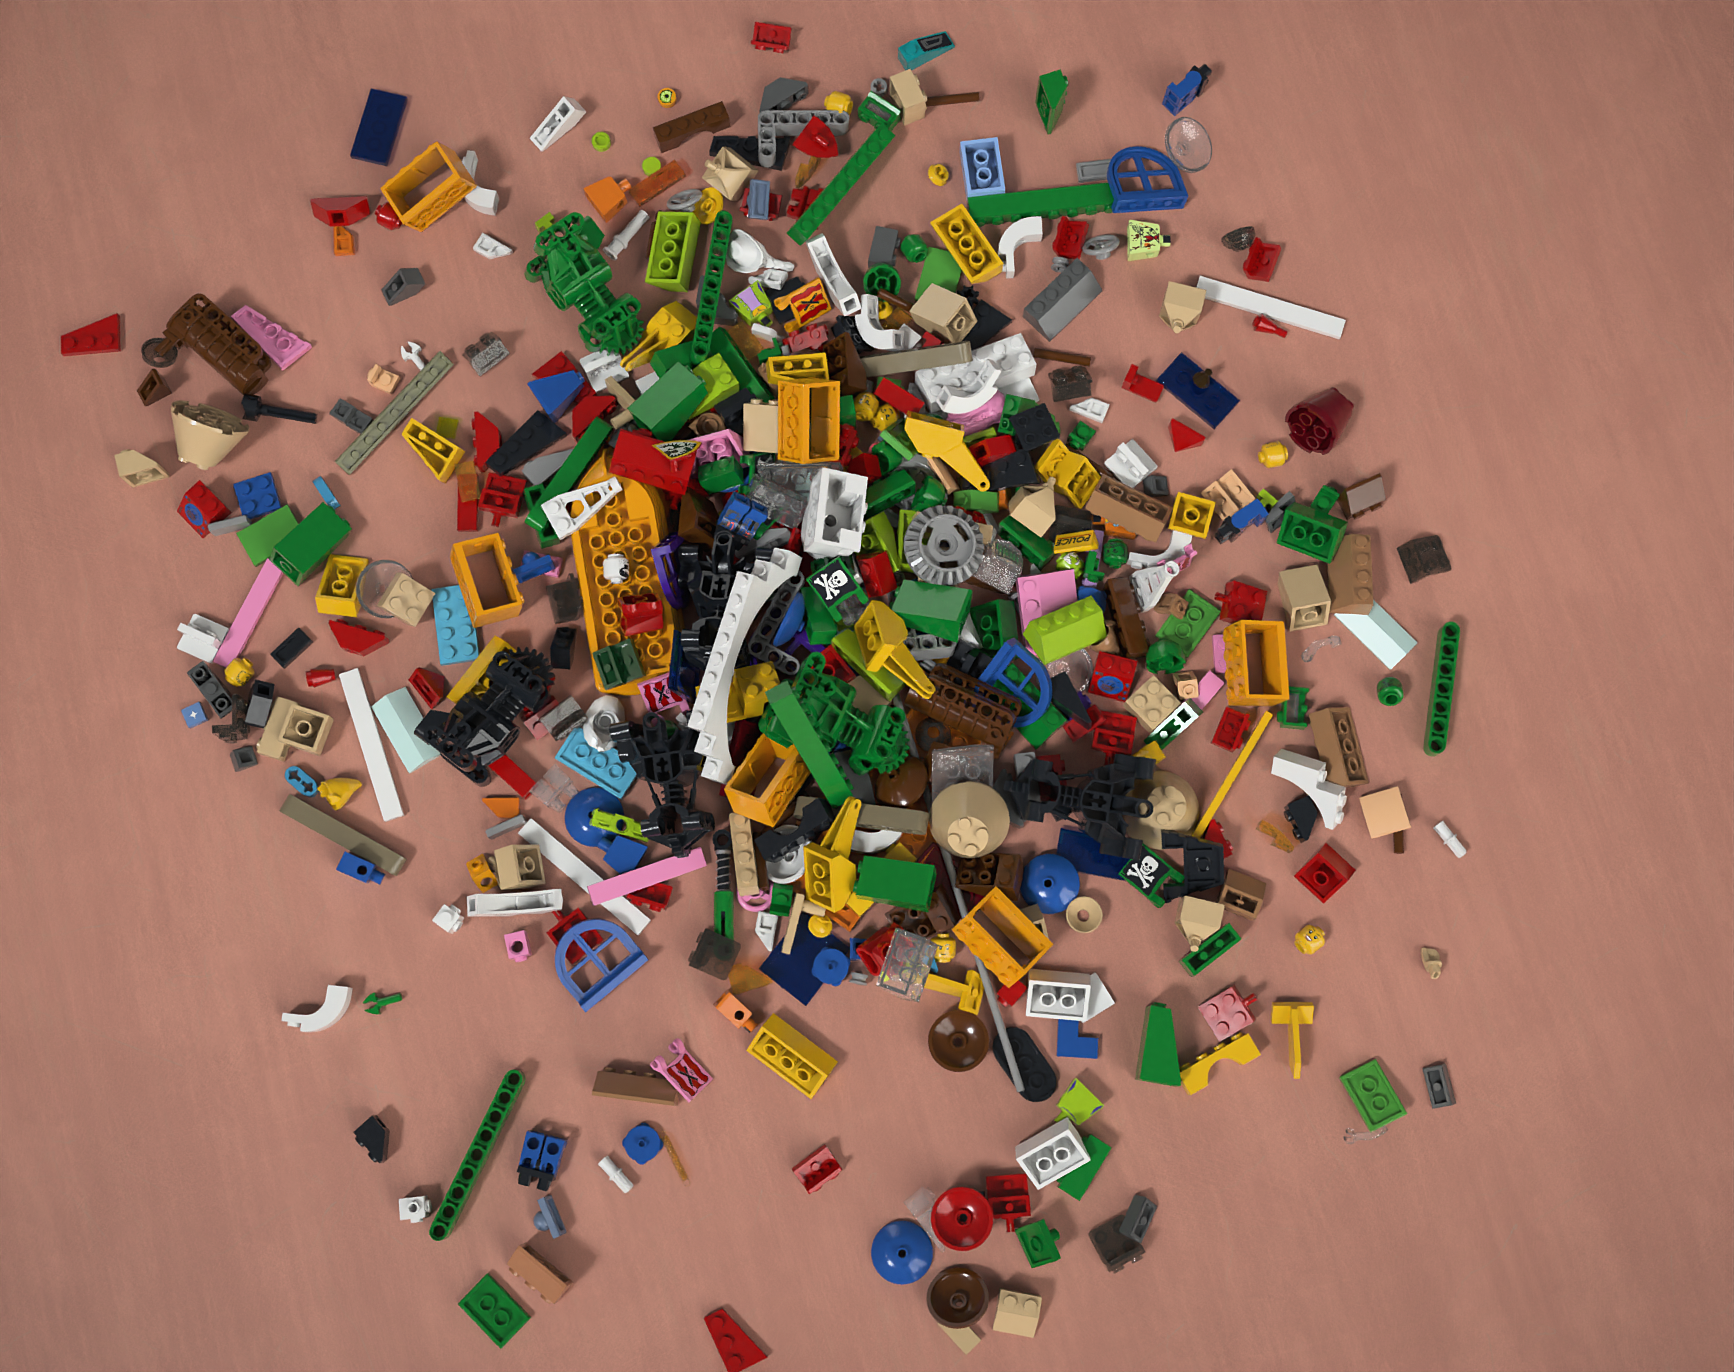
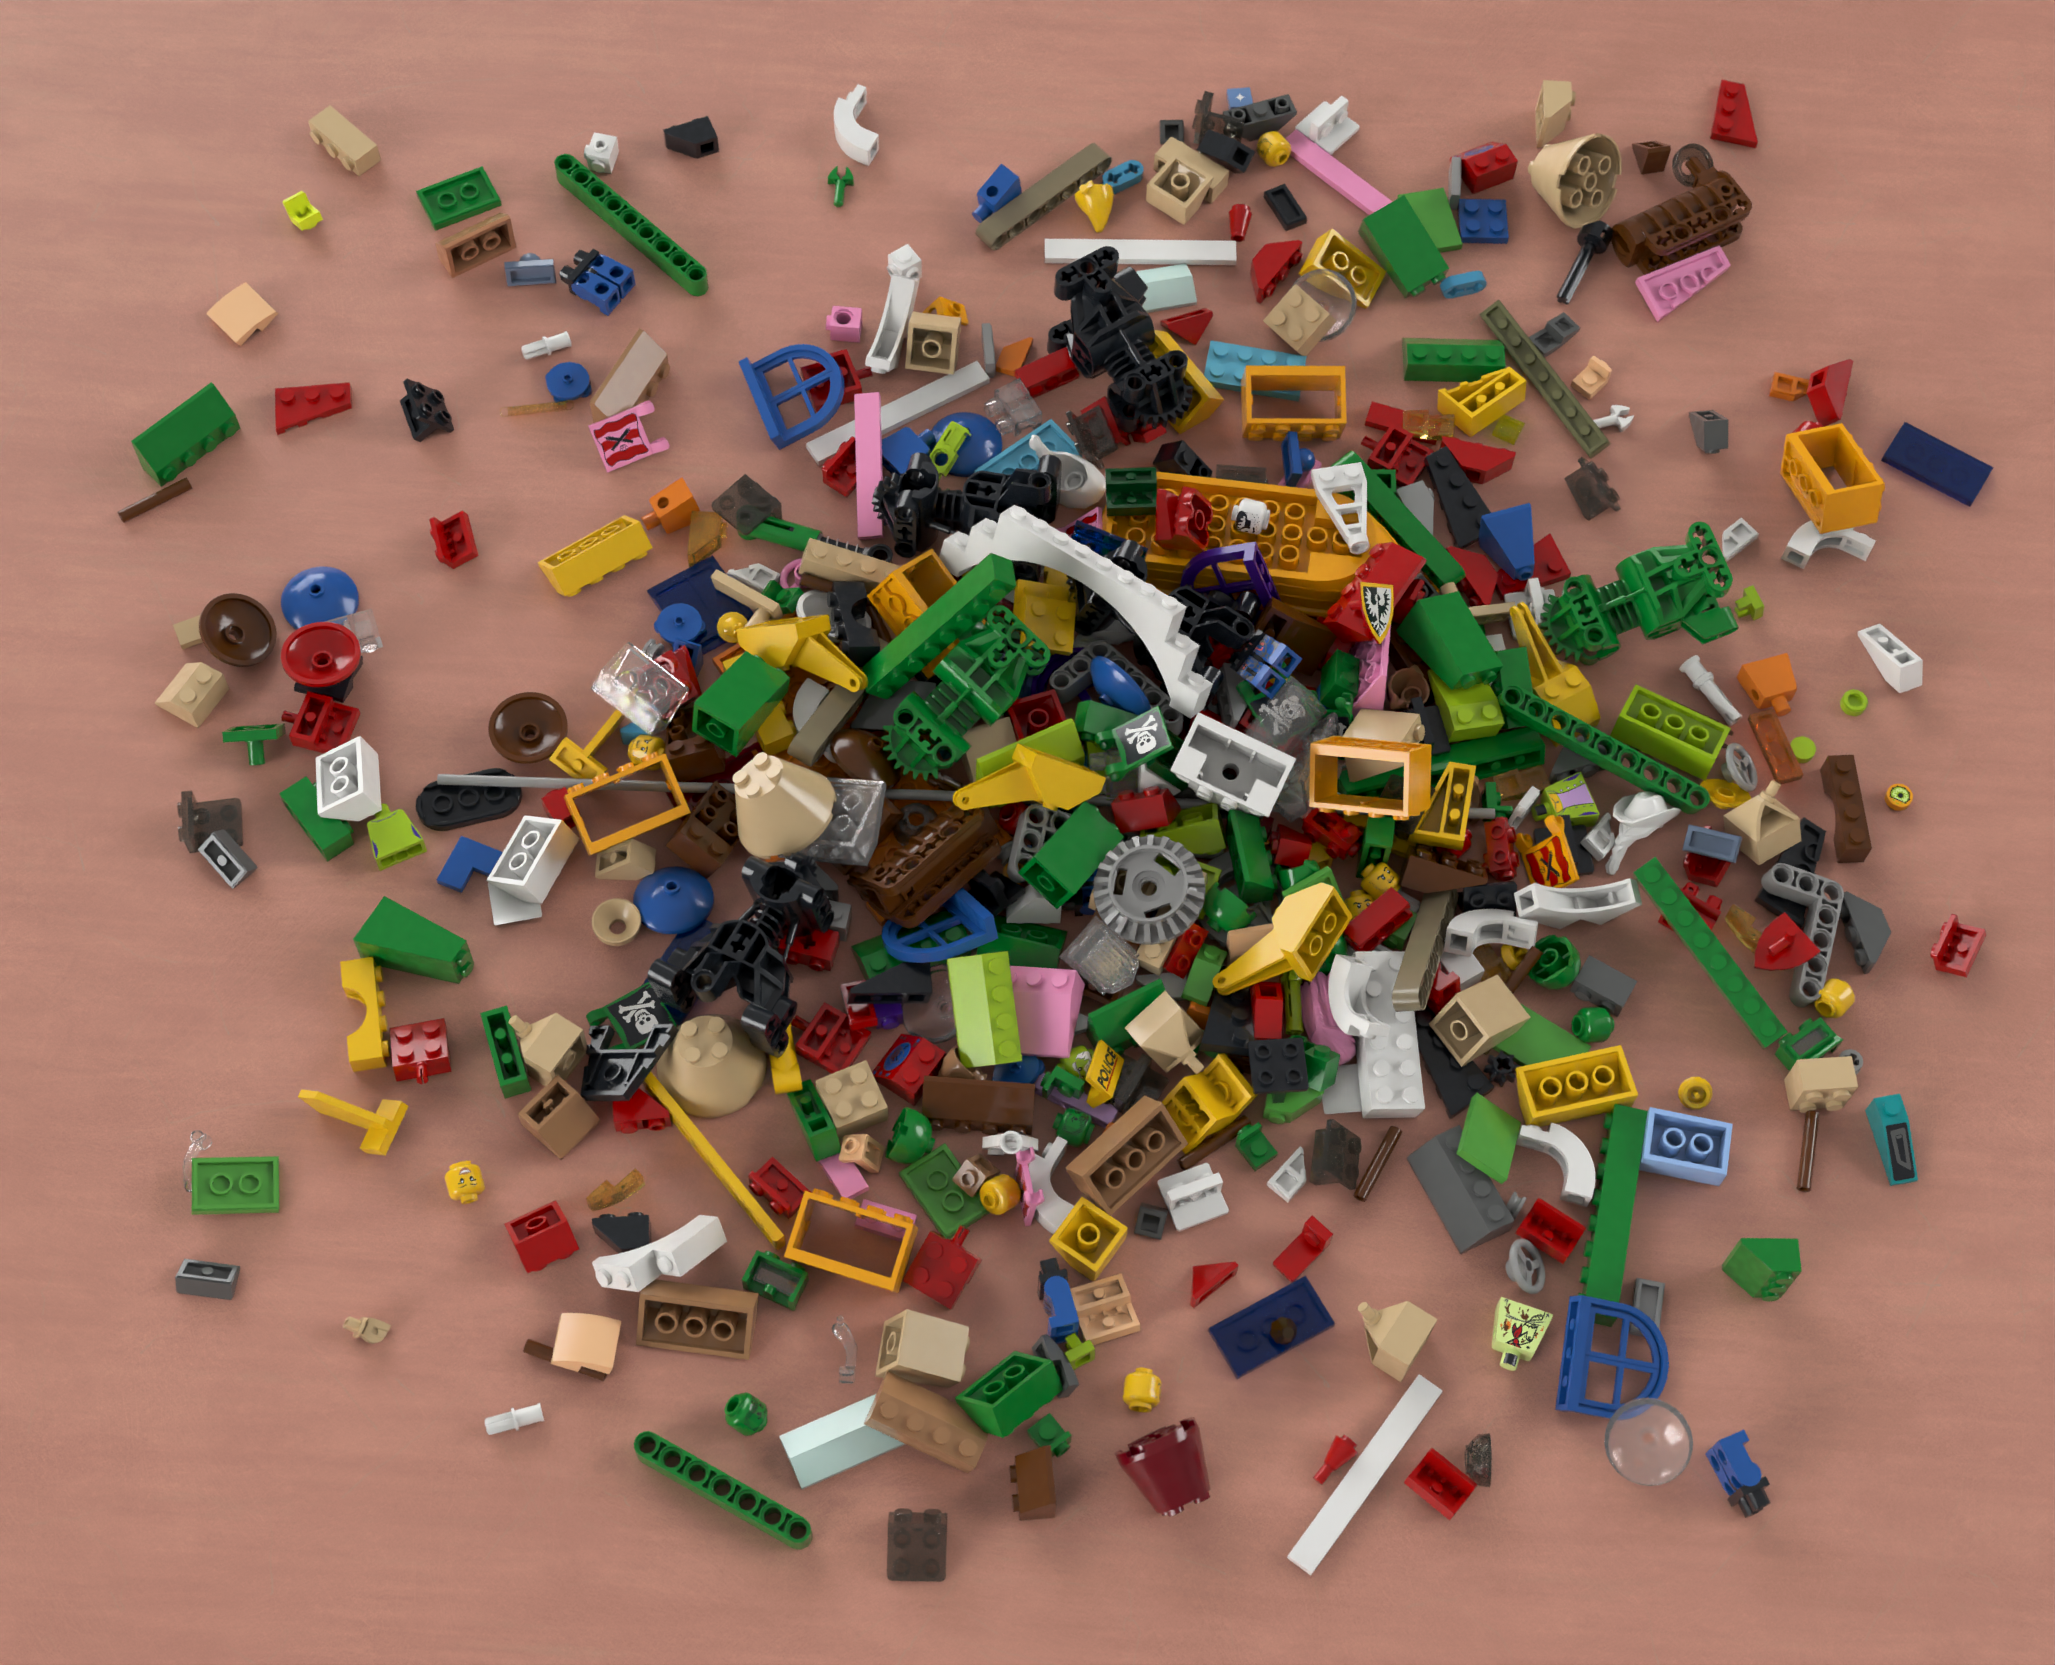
camera: 105 degrees right, 15 degrees down
none -> black bracket [400,378,454,442]
none -> yellow head [979,1174,1021,1215]
none -> green slope [1402,338,1506,382]
none -> bright green tile [1457,1093,1521,1184]

